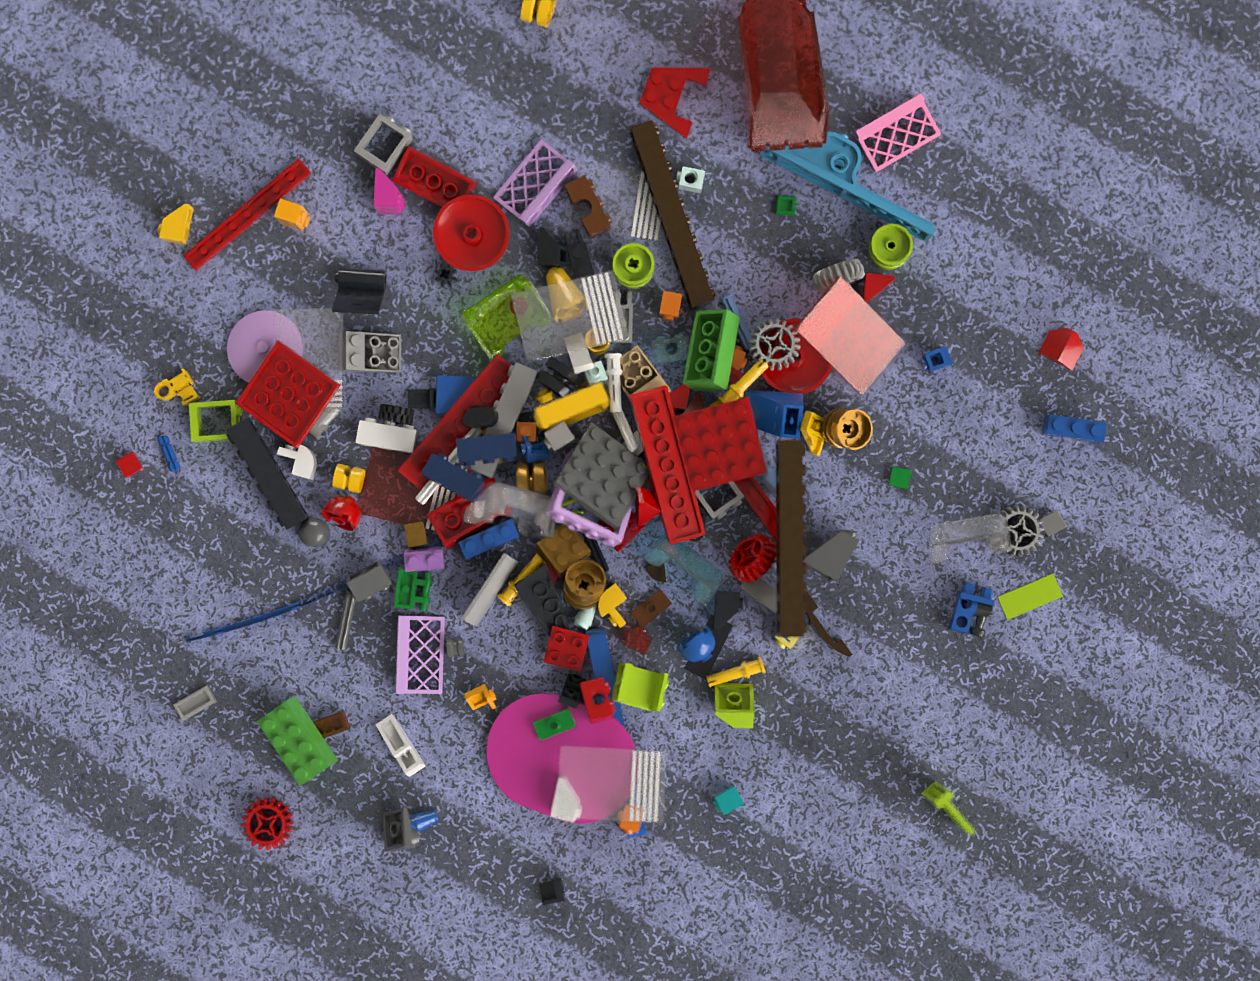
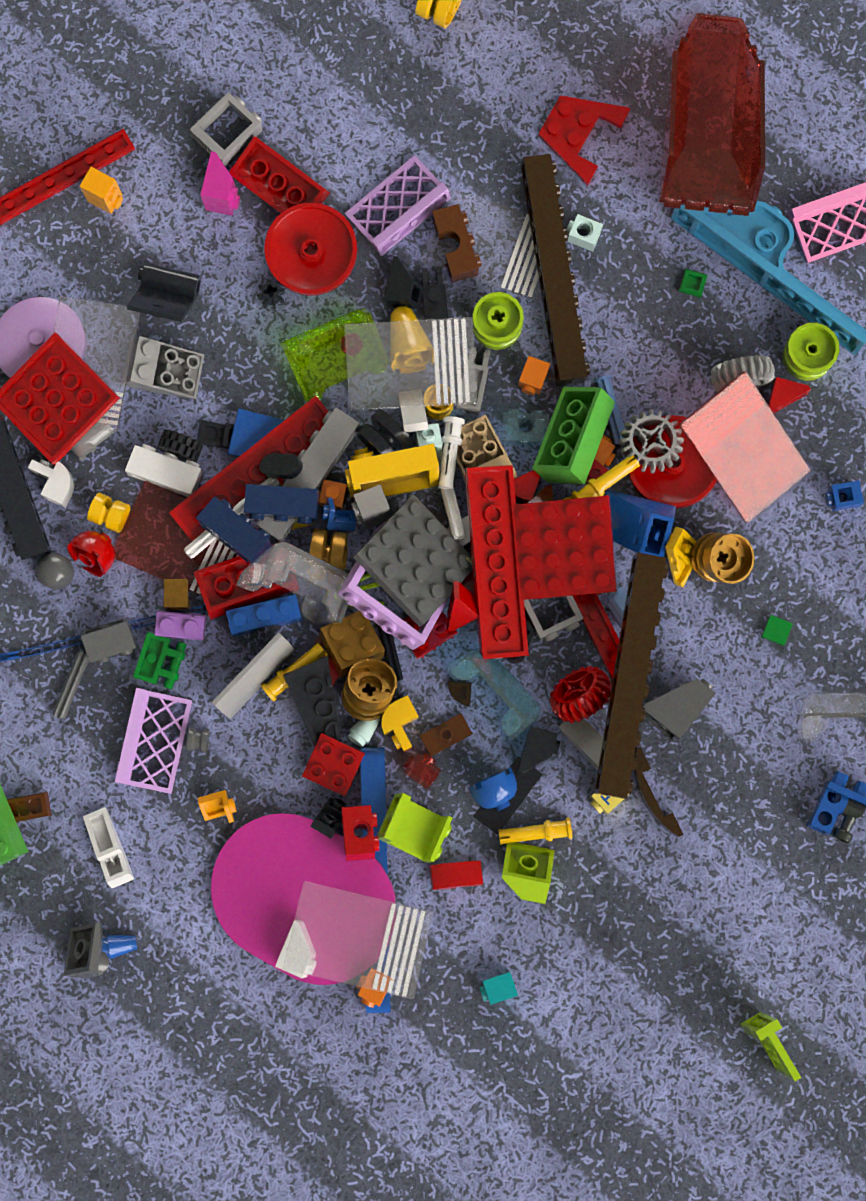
camera: 10 degrees right, 5 degrees down
green plate [533,708,576,741] -> none
black panel [539,878,566,906] -> none
none -> red slope [429,860,483,890]

